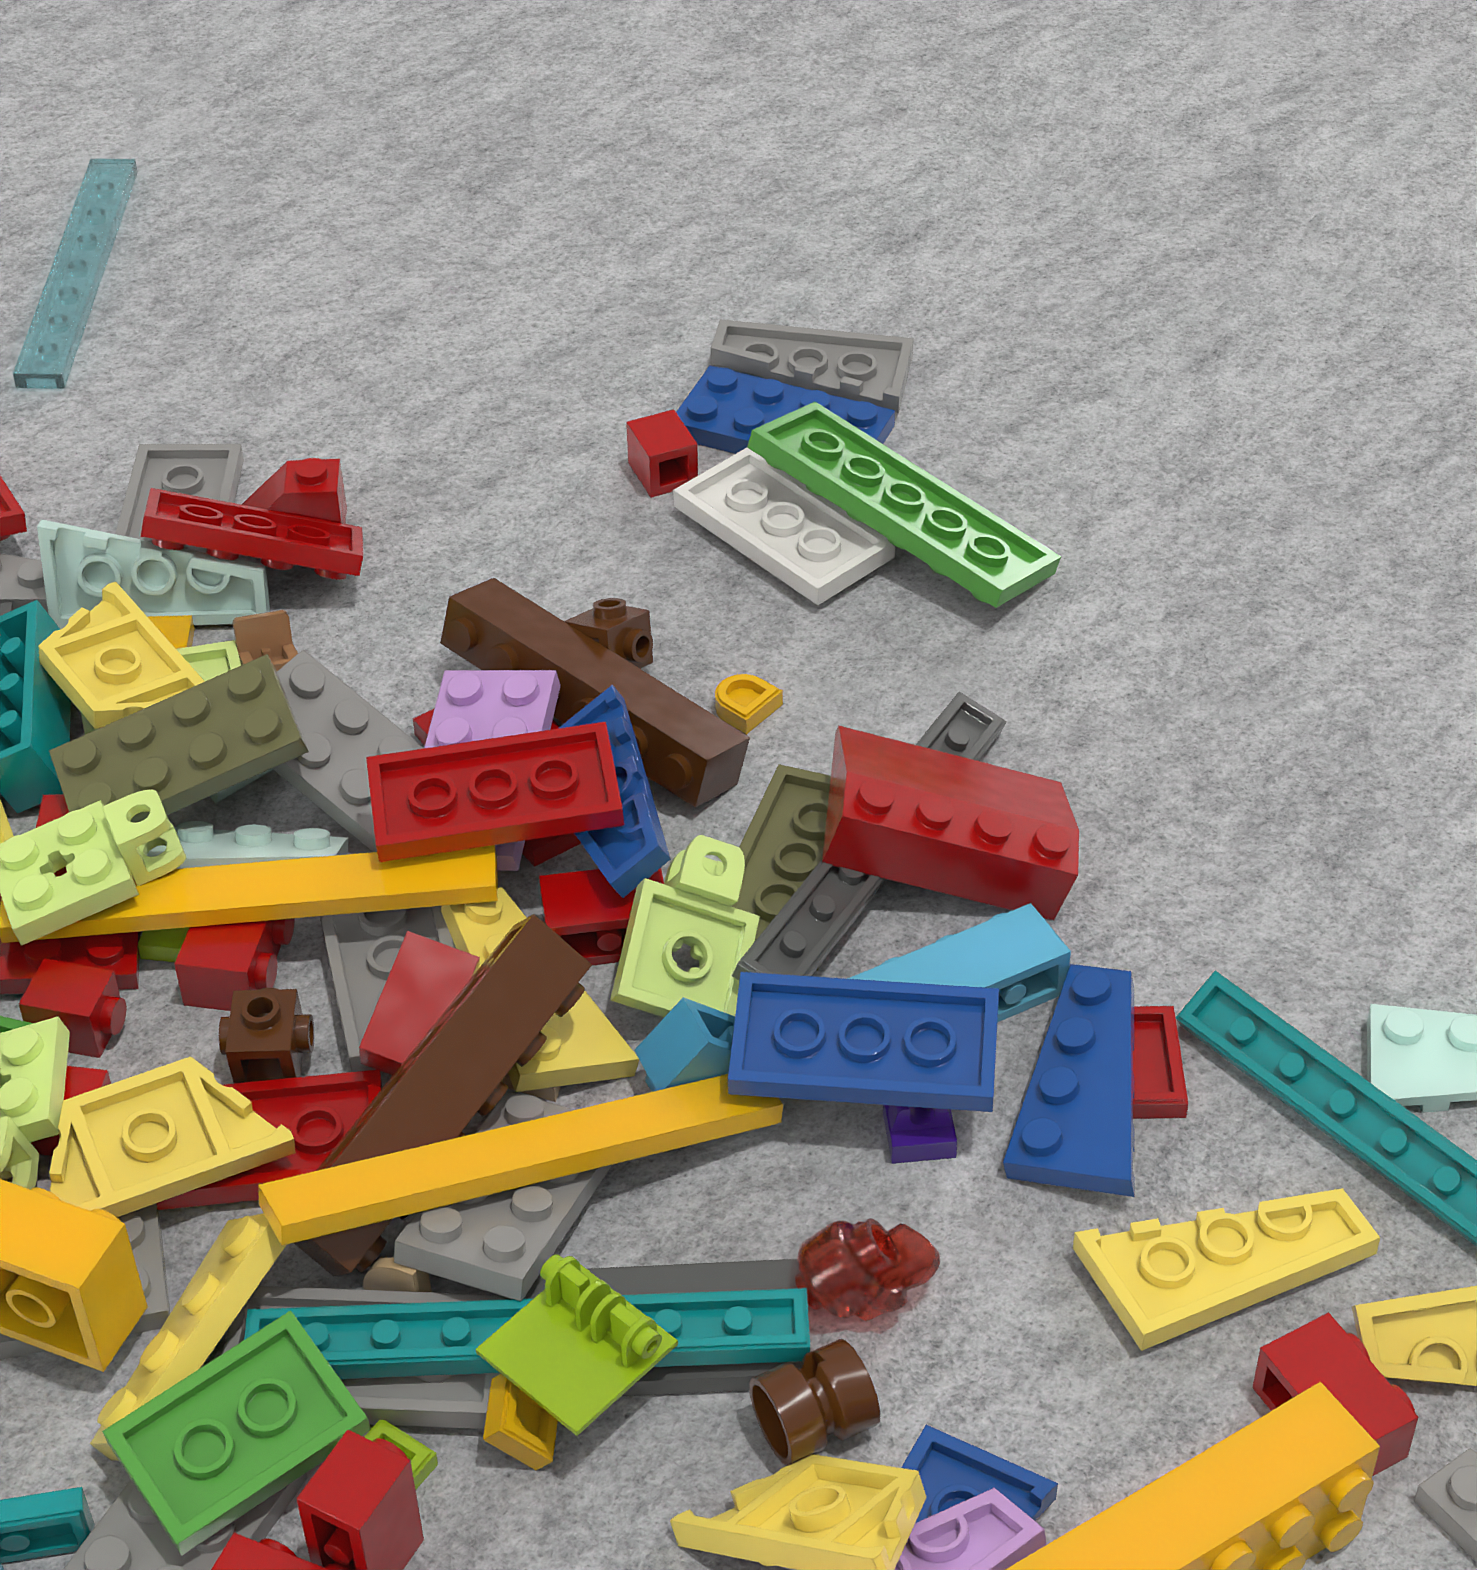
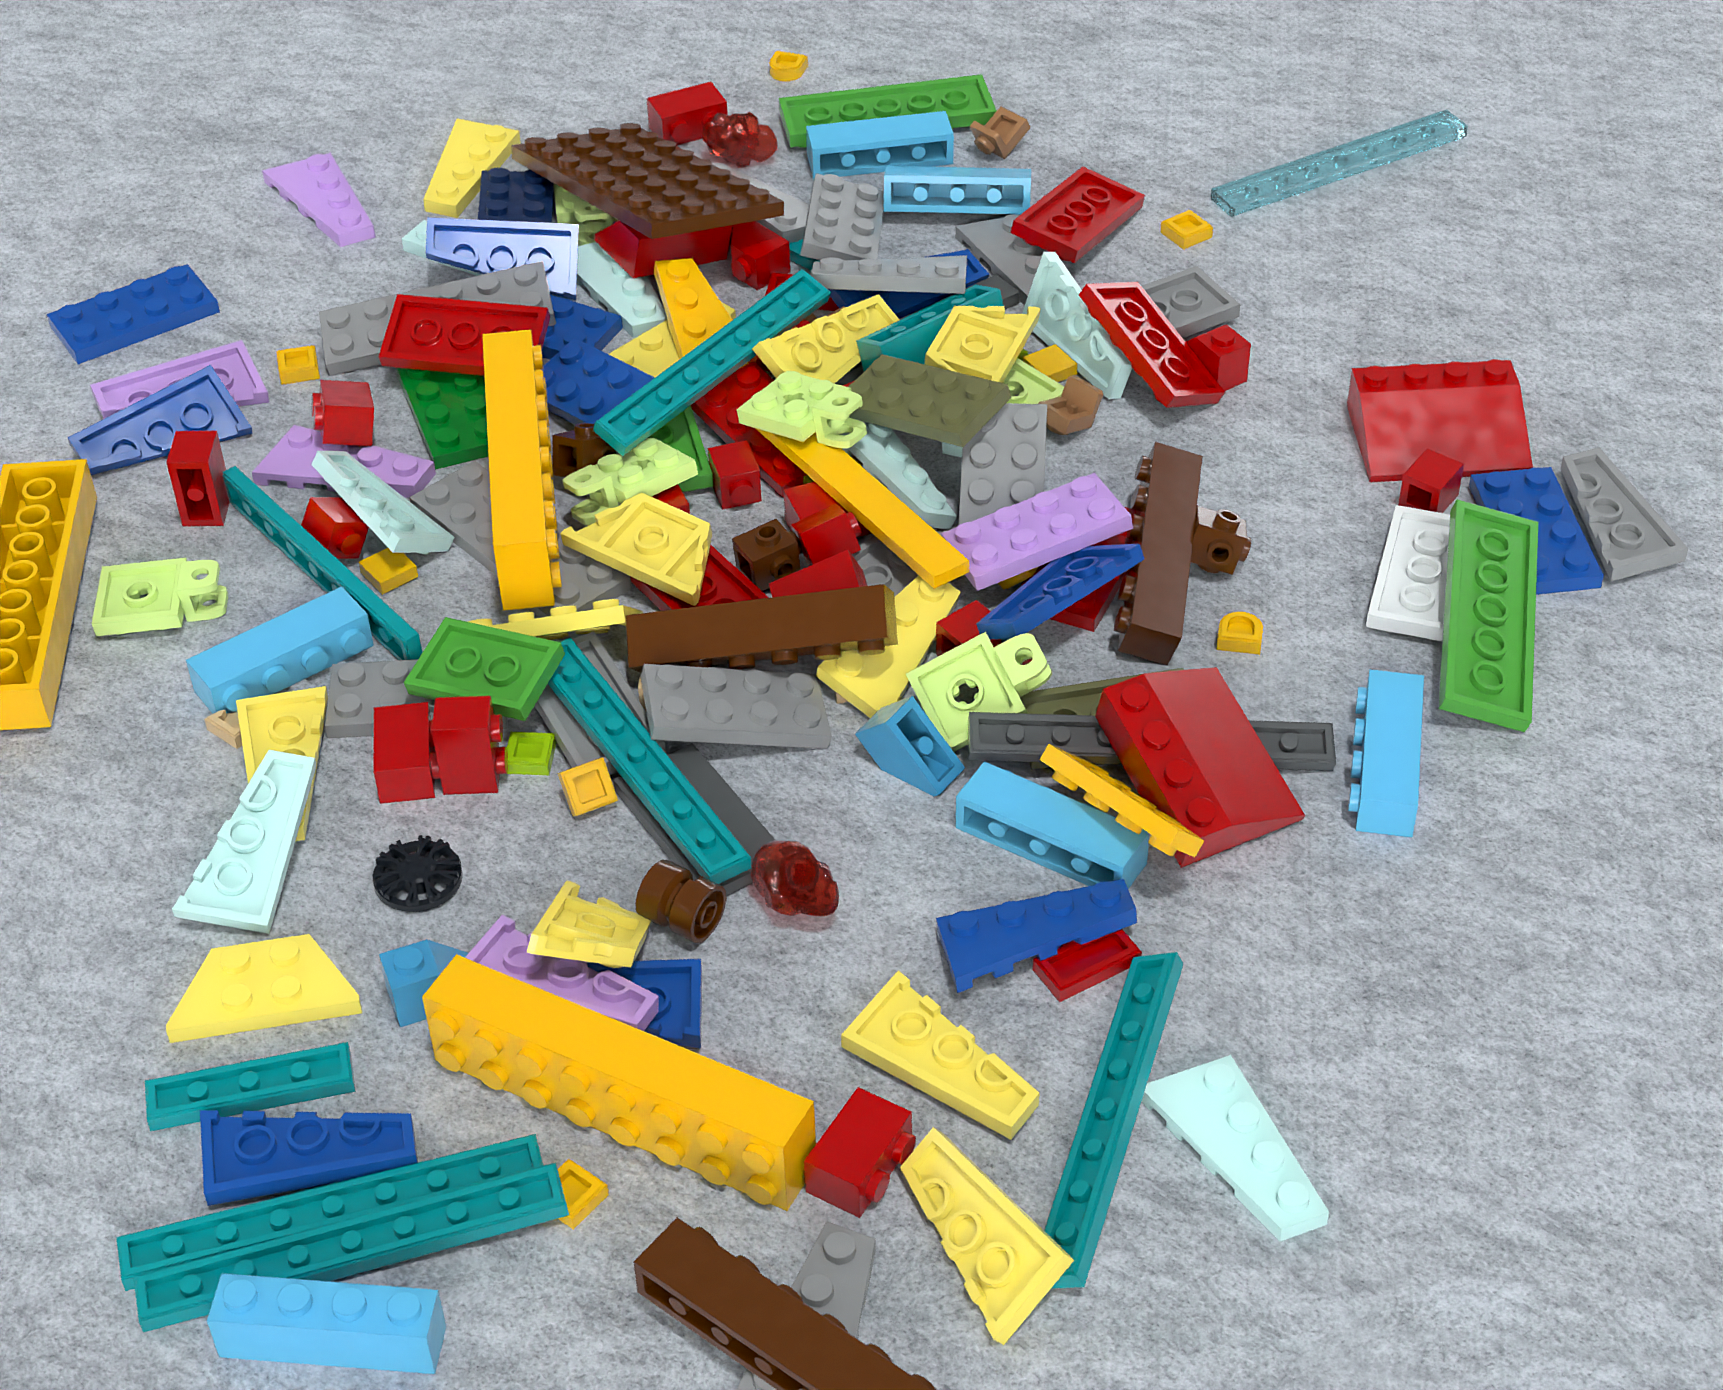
camera: 60 degrees right, 0 degrees up
yellow tile [258,1074,783,1246] -> none
red plate [366,722,624,862] -> none
lime hinge [476,1254,678,1436] -> none
blue plate [728,972,999,1112] -> none
dark purple tile [883,1105,957,1164] -> none
none -> red brick [790,504,862,566]
none -> yellow wing [1040,744,1204,857]
none -> yellow tile [1161,210,1213,250]
none -> slope [1347,359,1533,482]
none -> medium azure brick [1348,669,1424,837]

